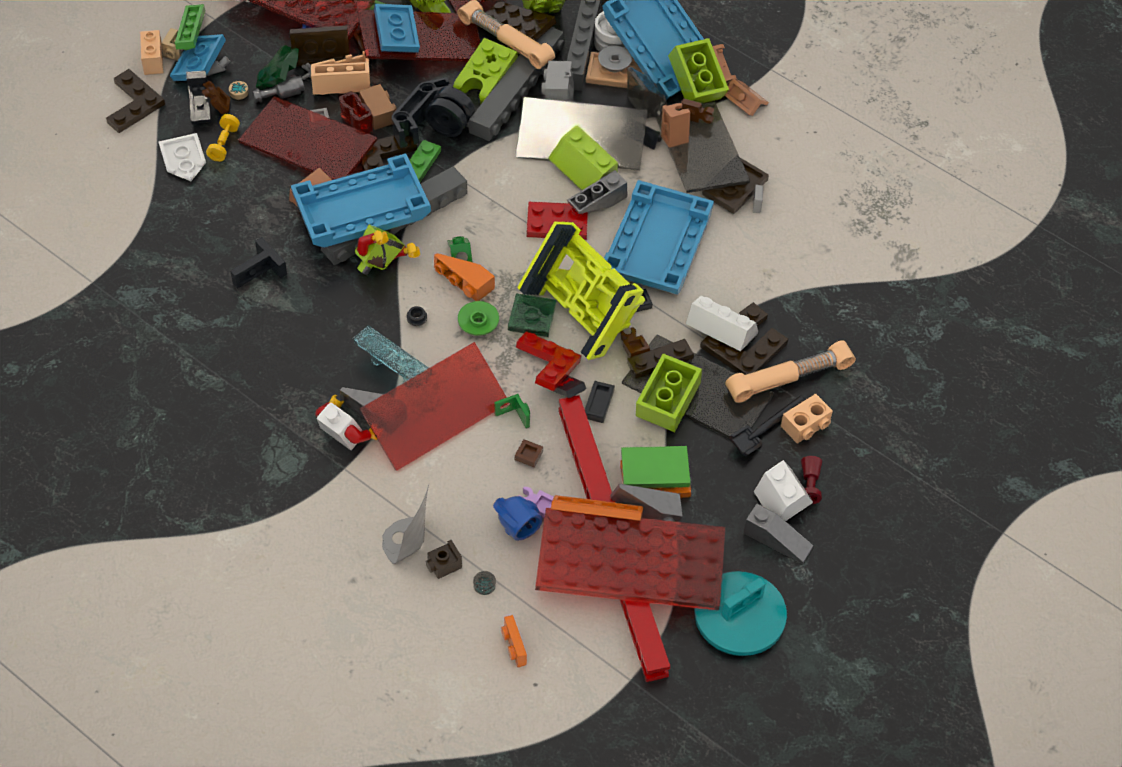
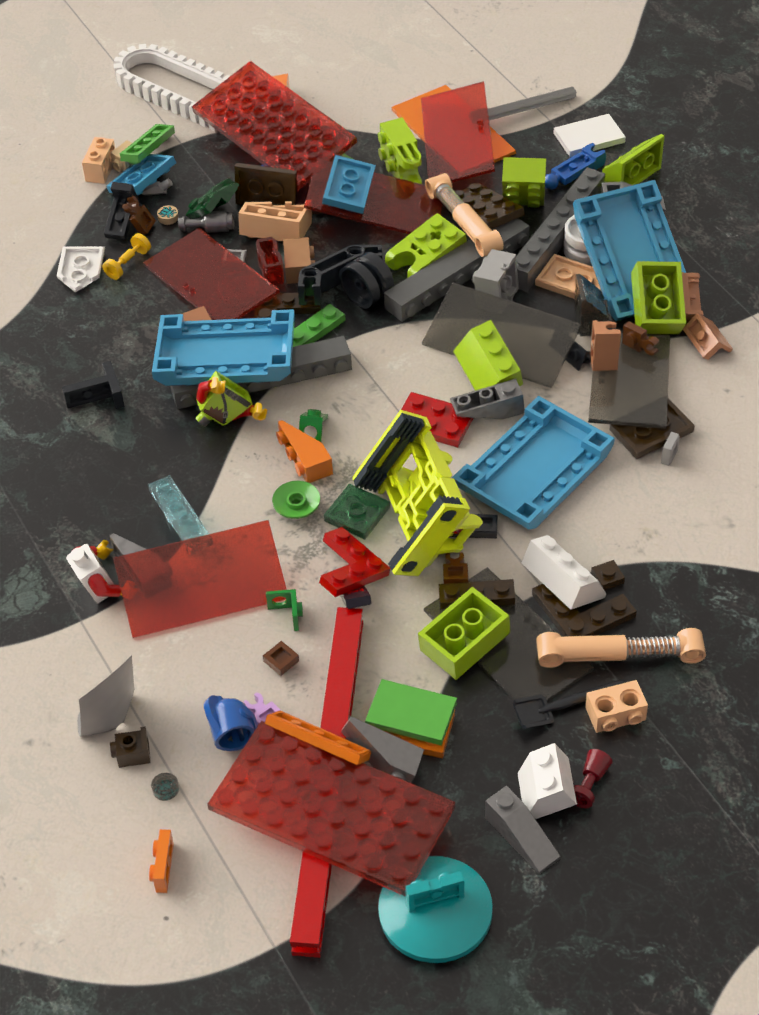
camera: 25 degrees right, 5 degrees down
dark brown plate [106,69,165,133] -> none
black plate [406,306,427,326] -> none
black tile [585,381,615,423] -> none
light grey piece [598,45,632,73] -> none

